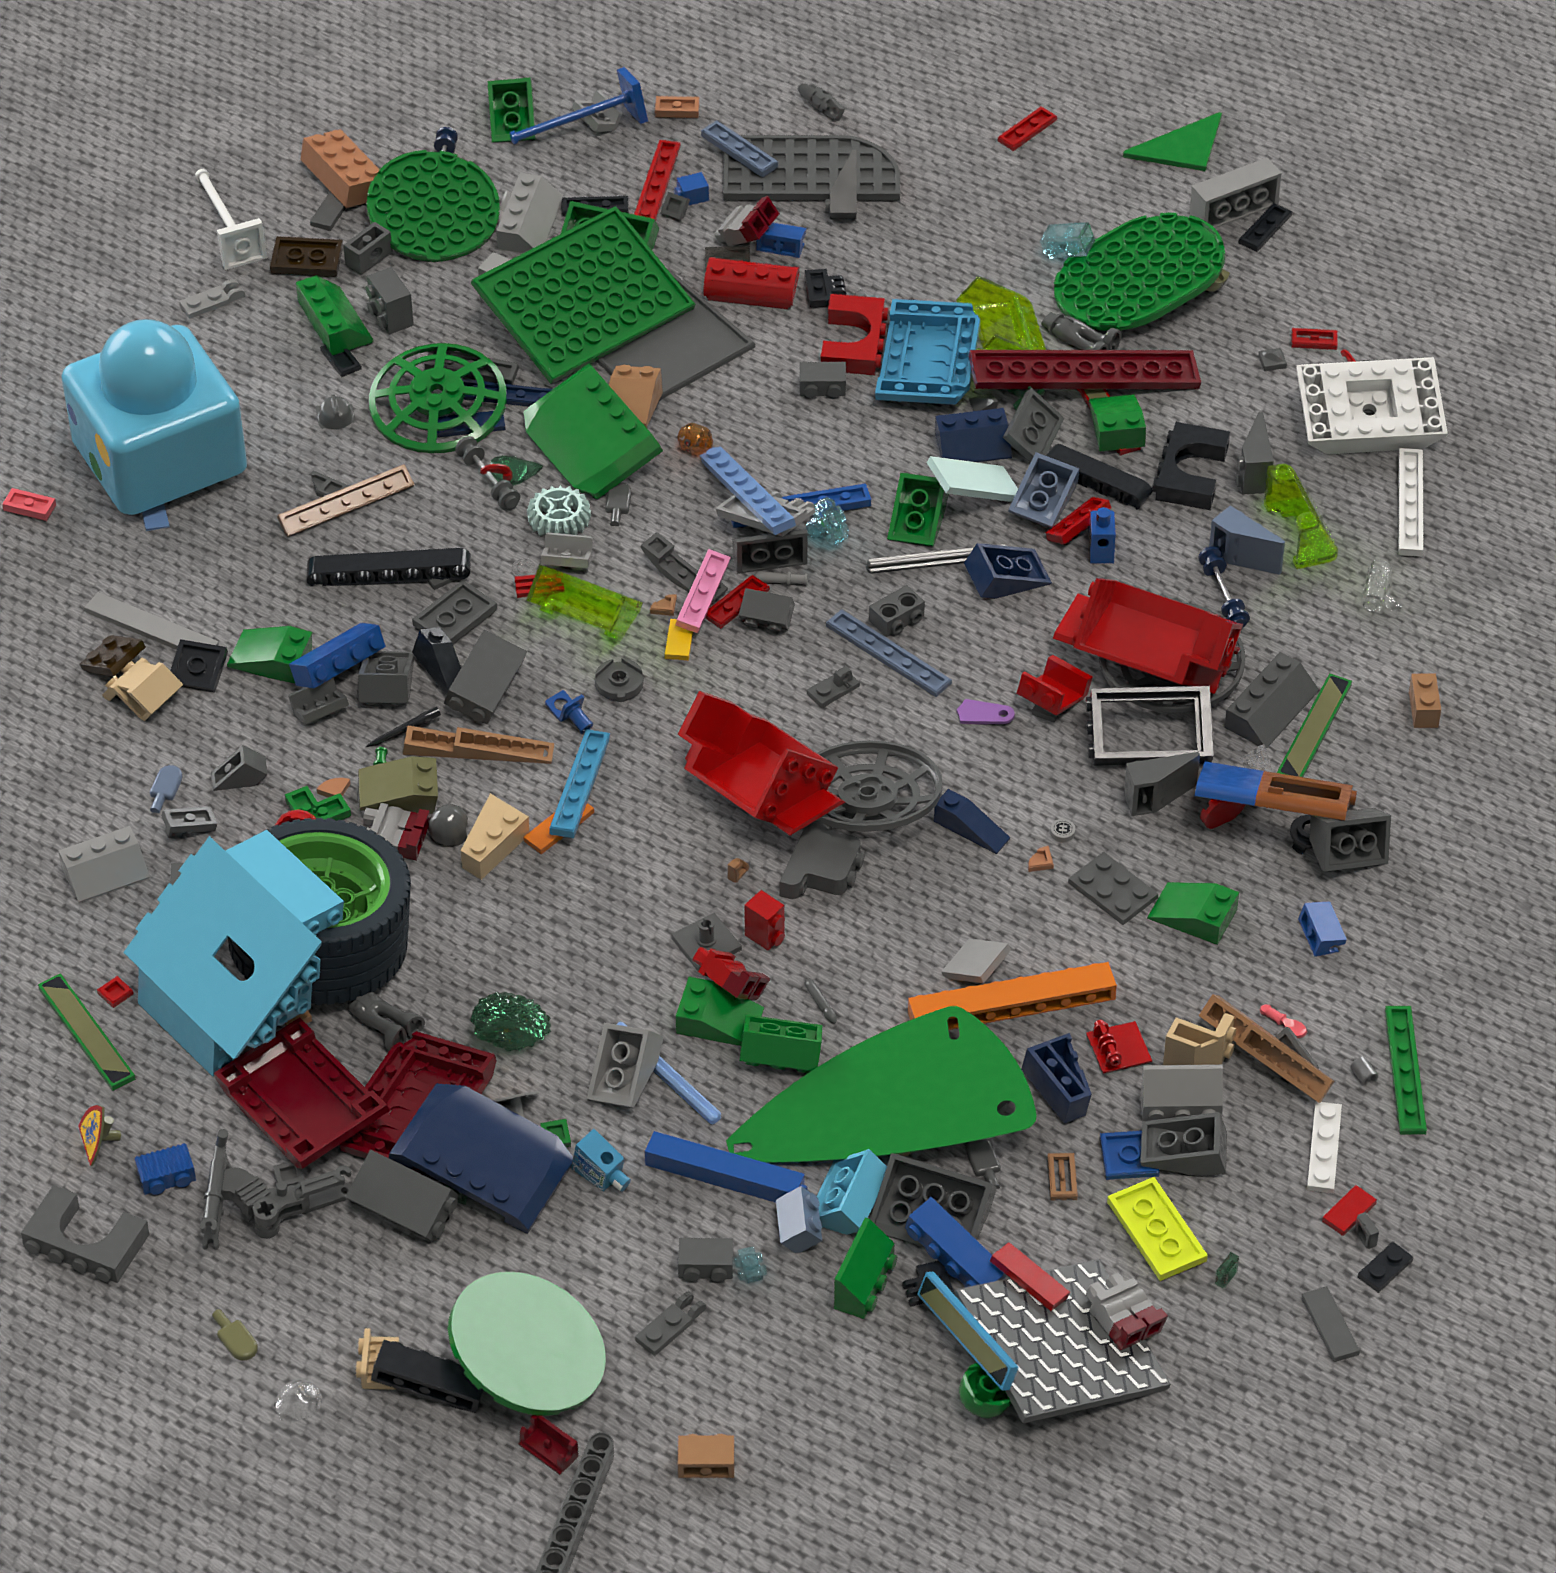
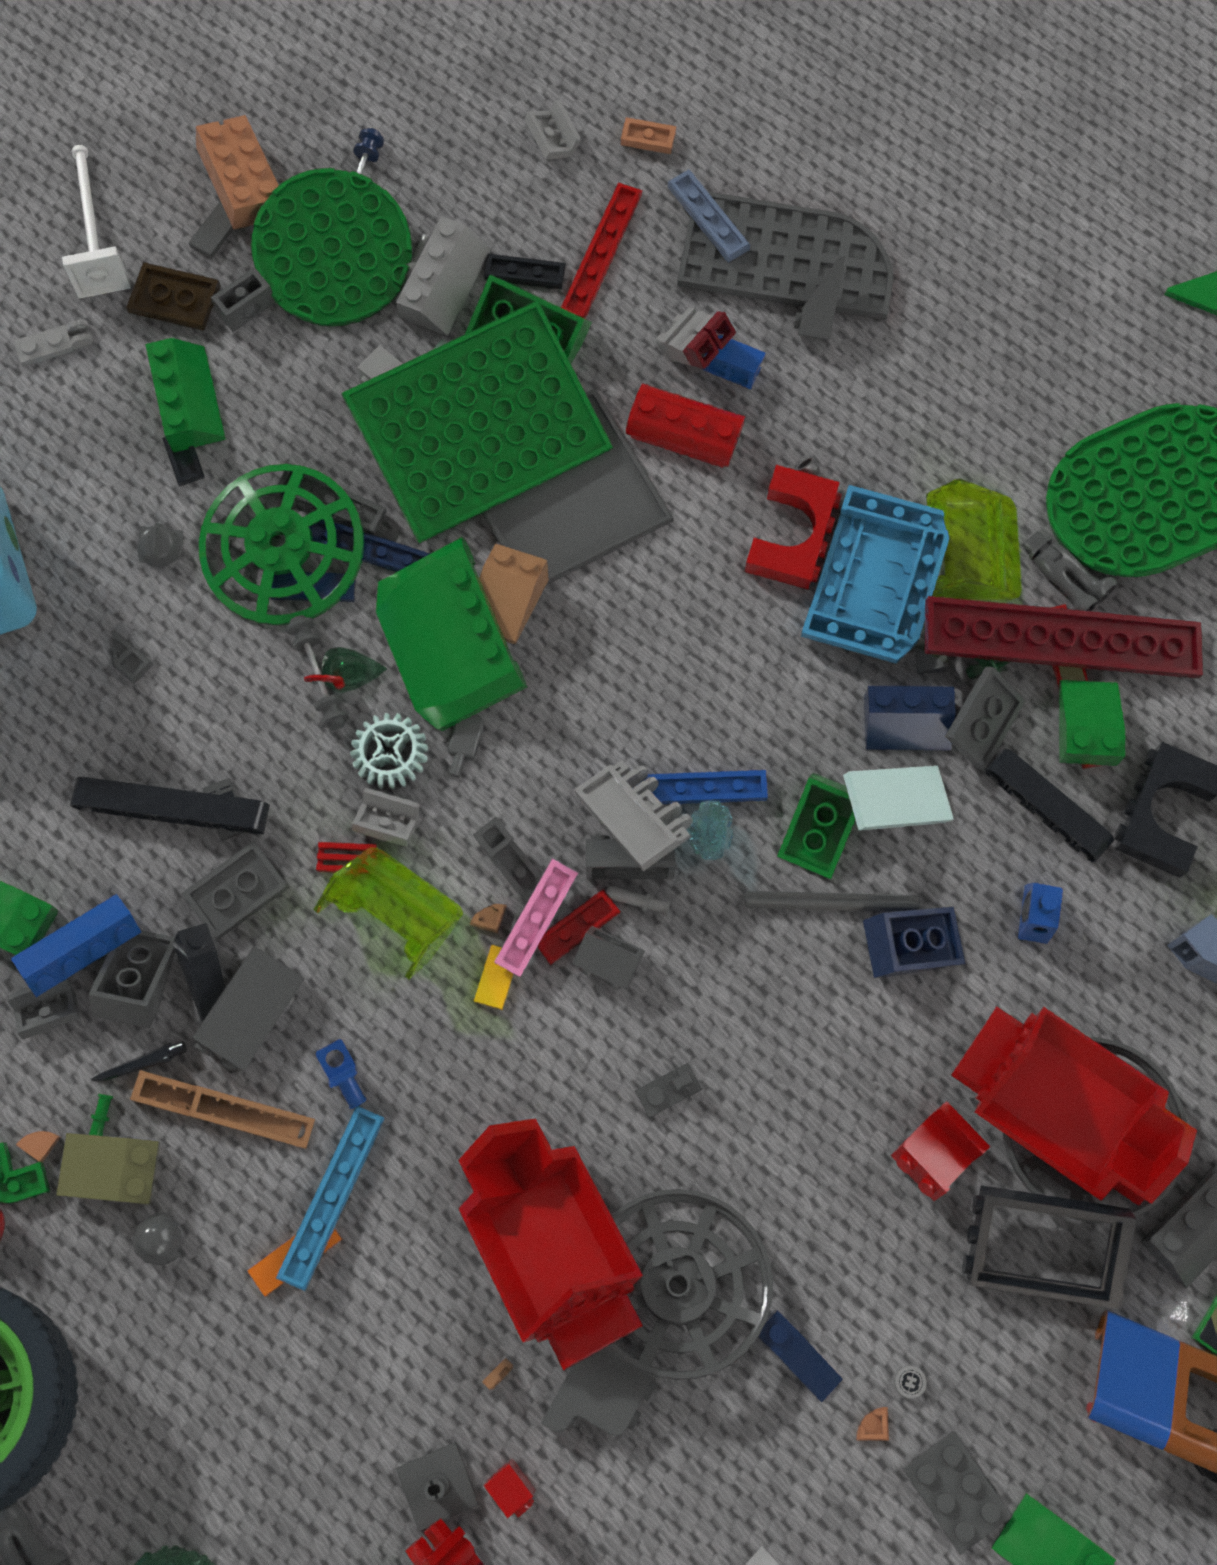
camera: 10 degrees right, 25 degrees up
tile [277,464,415,537] -> none
hips [363,803,430,861] -> none
dark grey brick [365,267,414,335] -> none
tan wedge [461,793,530,880] -> none
green slope [487,77,536,143] -> none
blue tile [509,67,648,144] -> none
dark grey plate [595,659,644,702] -> none
dark grey plate [661,192,690,220] -> none
blue brick [674,172,709,206] -> none
clear orange head [678,423,713,456] -> none
medium blue plate [700,446,796,535] -> none
clear smoke plate [705,246,750,269] -> none
dark grey hinge [797,83,845,120] -> none
dark grey brick [800,362,846,398] -> none
black hinge [804,269,847,308] -> none
sand blue tile [826,609,952,697] -> none
dark grey brick [869,585,925,637] -> none
medium lavender piece [957,699,1015,725] -> none
red tile [997,106,1057,151] -> none
sand blue slope [1008,452,1079,528] -> none
clear light blue brick [1040,222,1095,258] -> none
red plate [1045,497,1111,544] -> none
dark grey slope [1124,752,1200,816] -> none
dark blue axle [1198,547,1250,628] -> none

